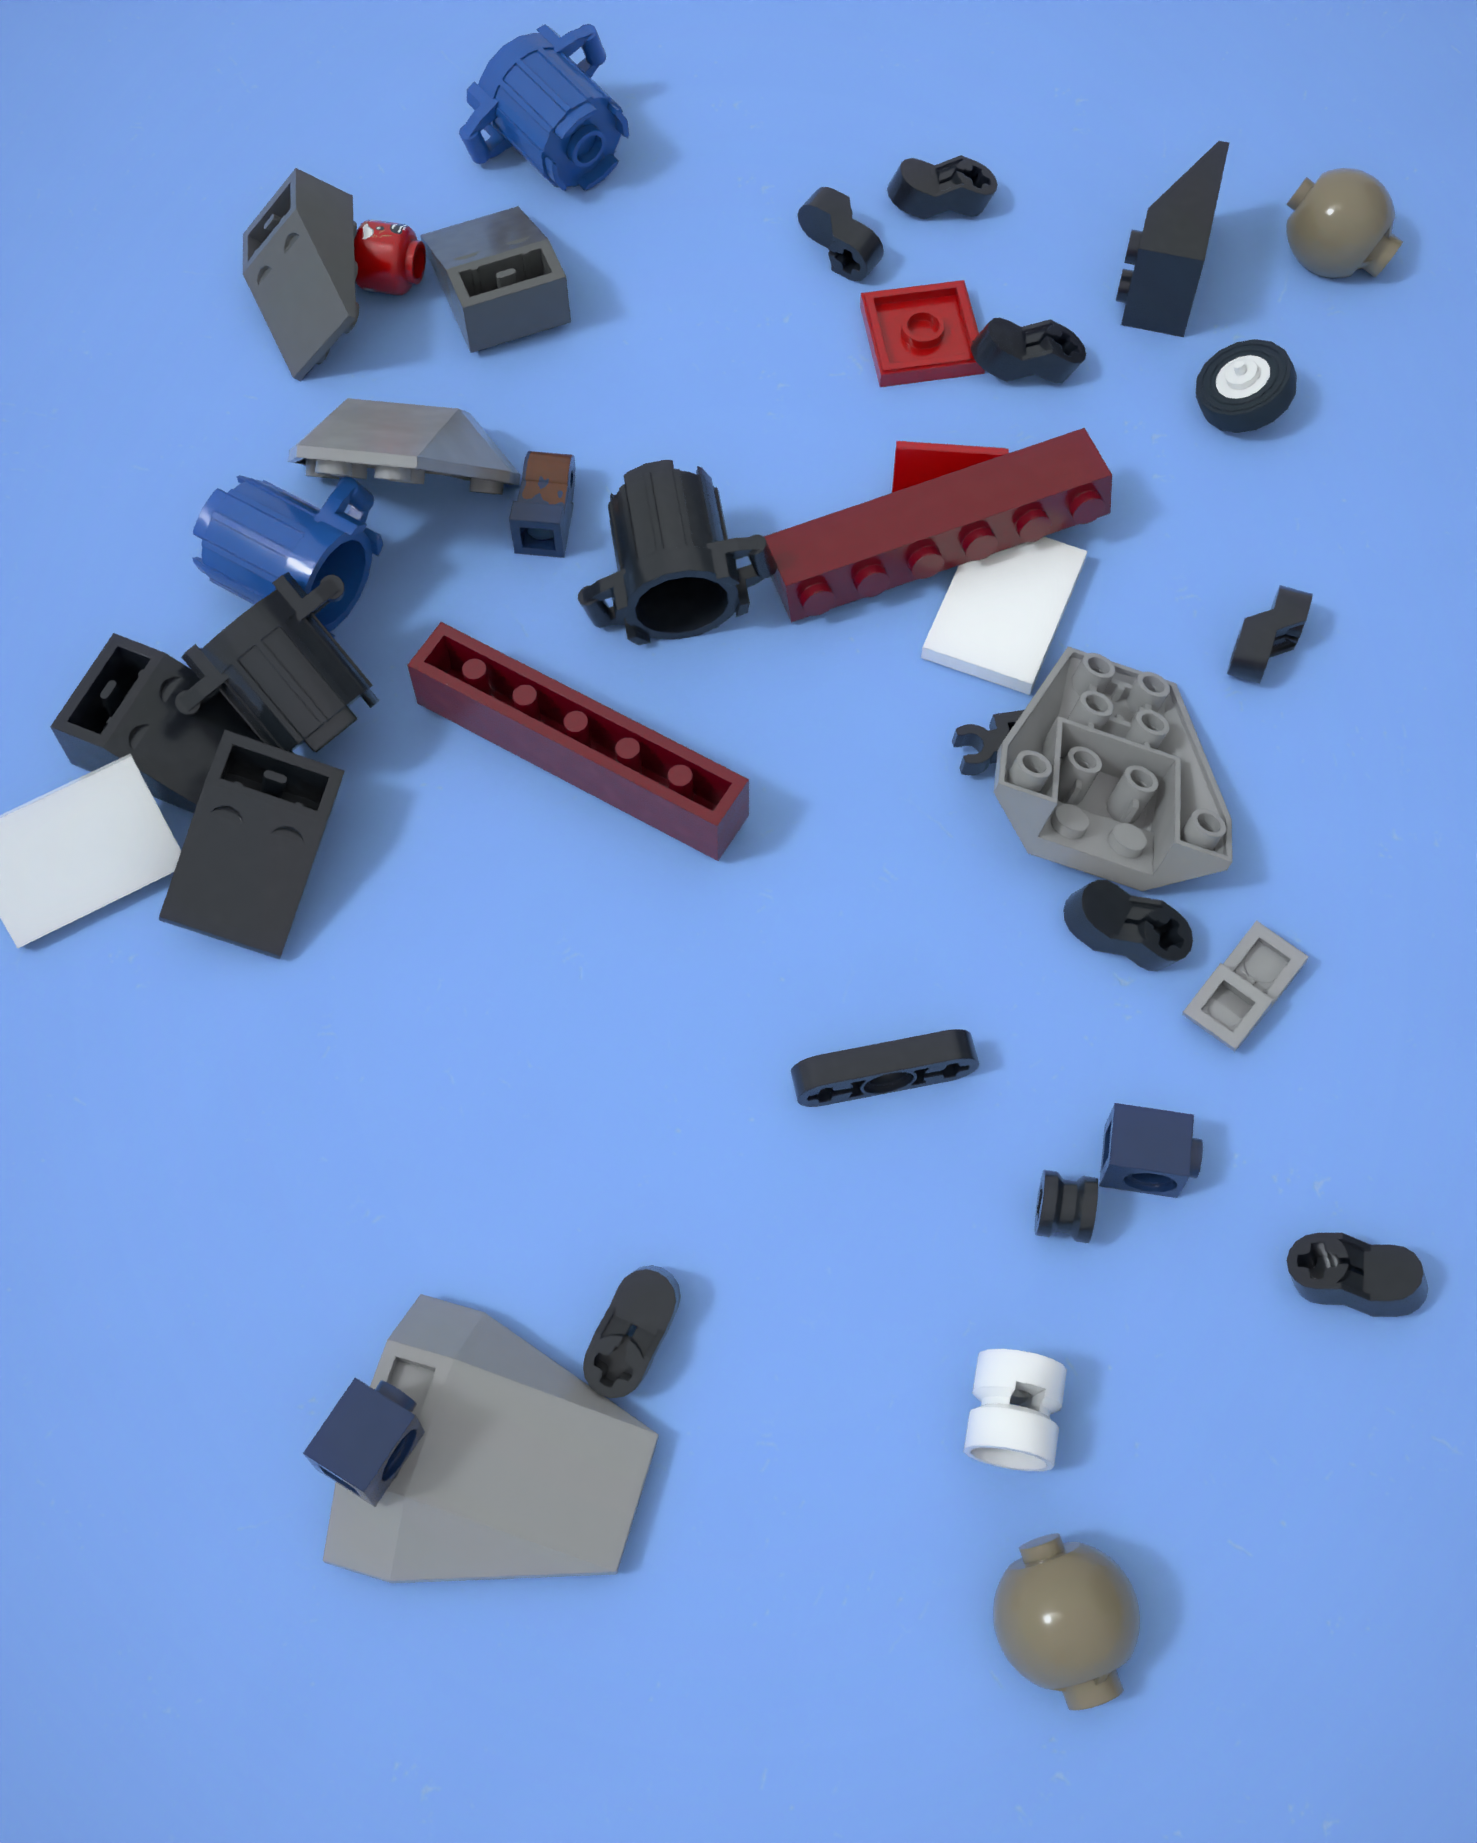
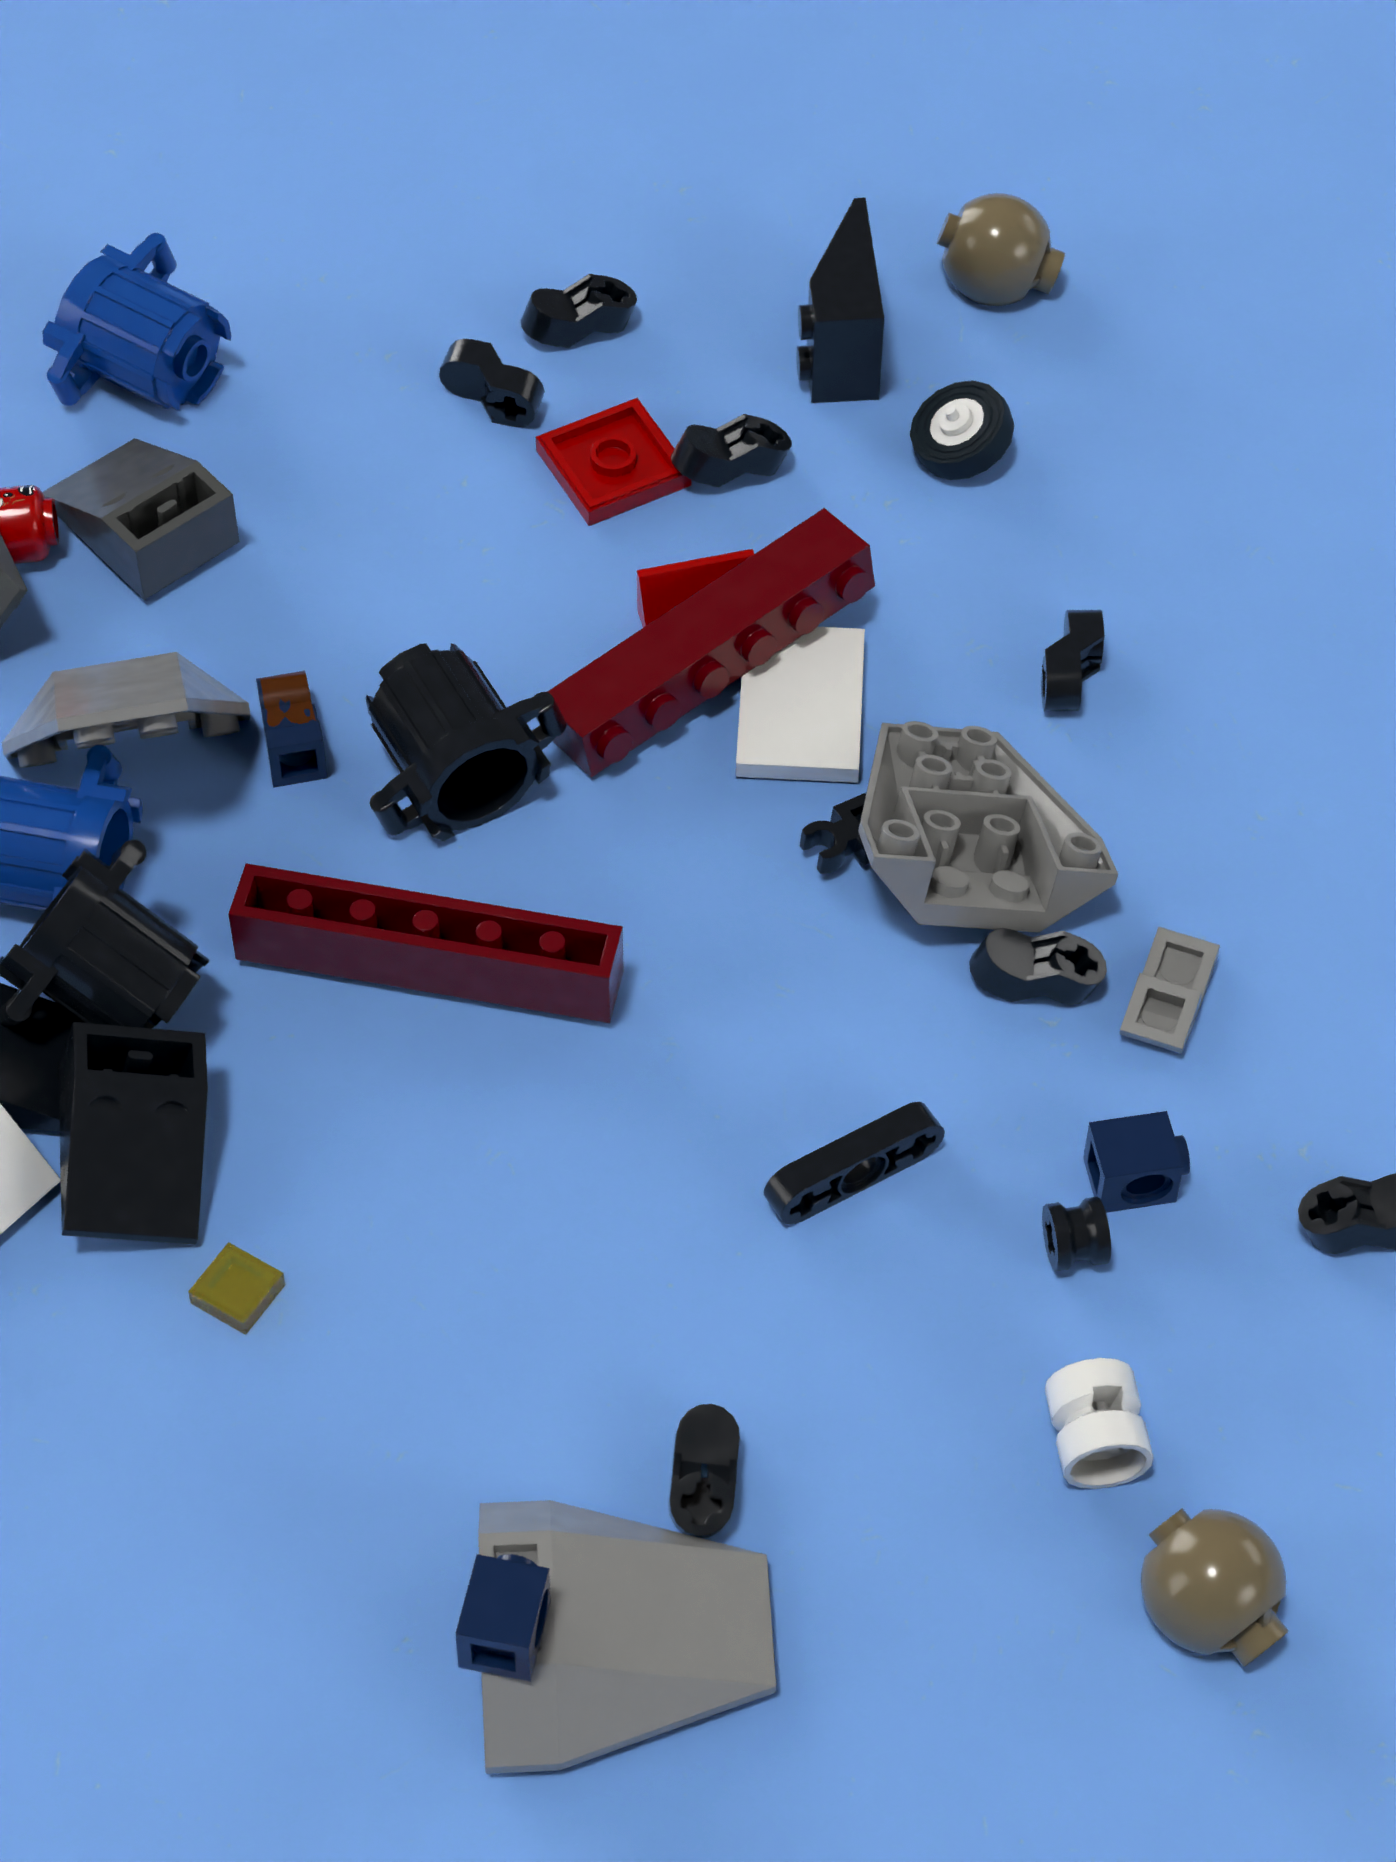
camera: 20 degrees left, 10 degrees down
none -> clear yellow tile [188,1242,285,1335]

